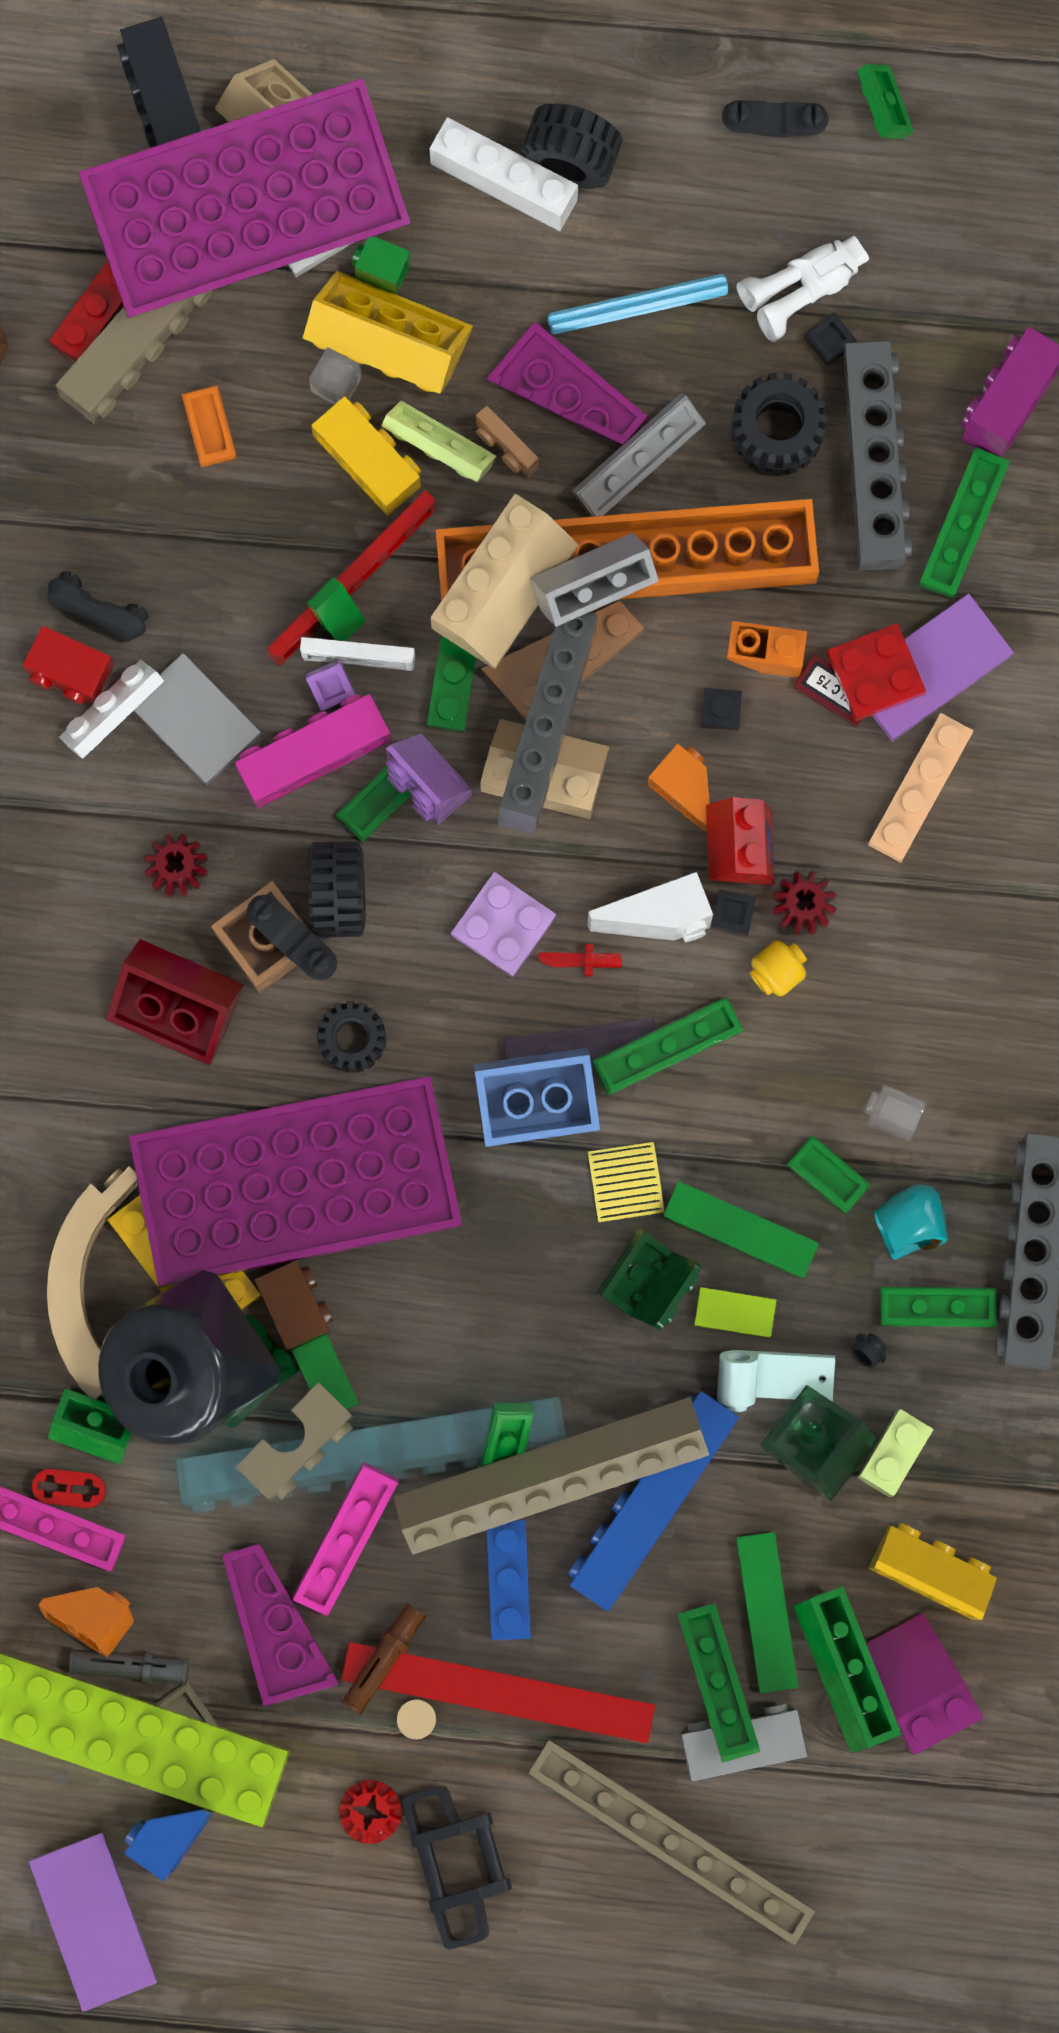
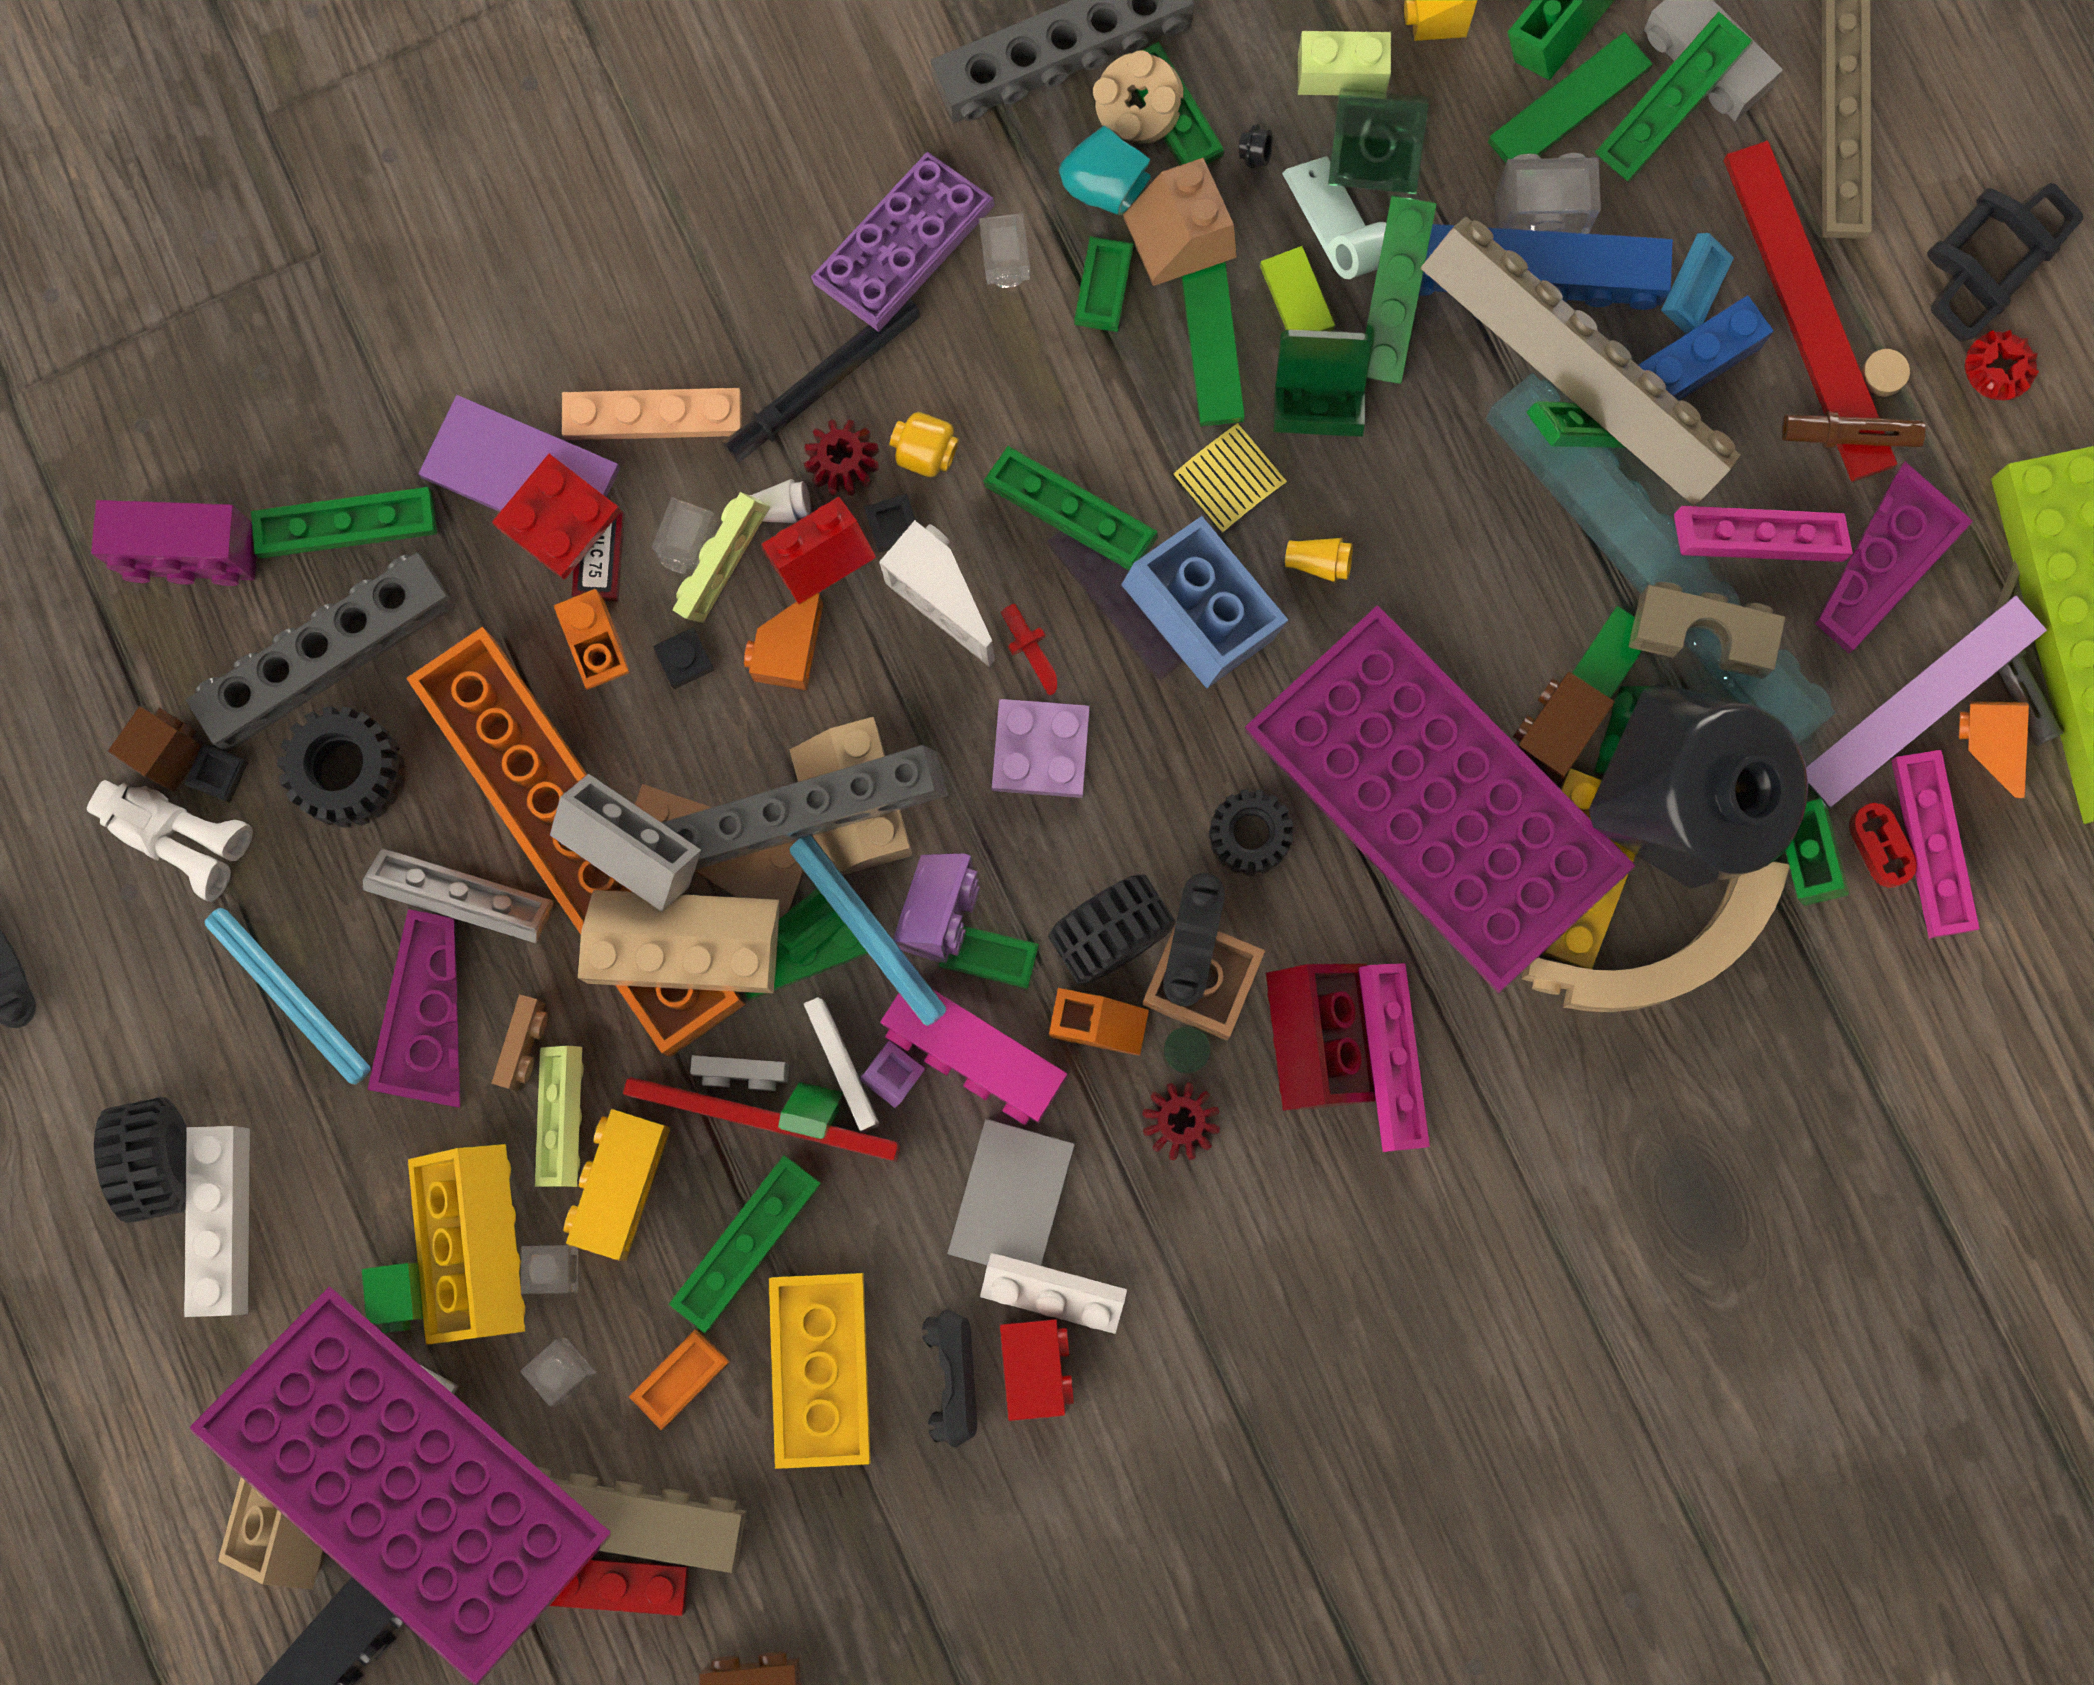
camera: 115 degrees left, 0 degrees up
none -> reddish brown brick [107,706,202,792]
none -> clear brick [520,1338,596,1407]
none -> clear brick [652,497,719,574]
none -> green plate [668,1155,822,1333]
none -> yellowish green plate [672,492,770,623]
none -> light grey plate [690,1055,790,1091]
none -> black axle [722,299,920,463]
none -> white cone [750,479,811,523]
none -> yellow plate [769,1273,871,1469]
none -> green tile [777,888,845,965]
none -> medium azure axle [789,836,947,1026]
none -> medium lavender tile [811,152,995,332]
none -> orange slope [1049,988,1149,1056]
none -> tan plate [1093,51,1183,144]
none -> medium nougat slope [1123,158,1237,286]
none -> clear green plate [1164,1027,1210,1073]
none -> yellow cone [1285,538,1353,583]
none -> dark pink plate [1359,963,1430,1152]
none -> green plate [1365,195,1437,384]
none -> clear brick [1495,153,1601,234]
none -> dark azure tile [1661,233,1734,334]
none -> lavender tile [1806,596,2047,808]

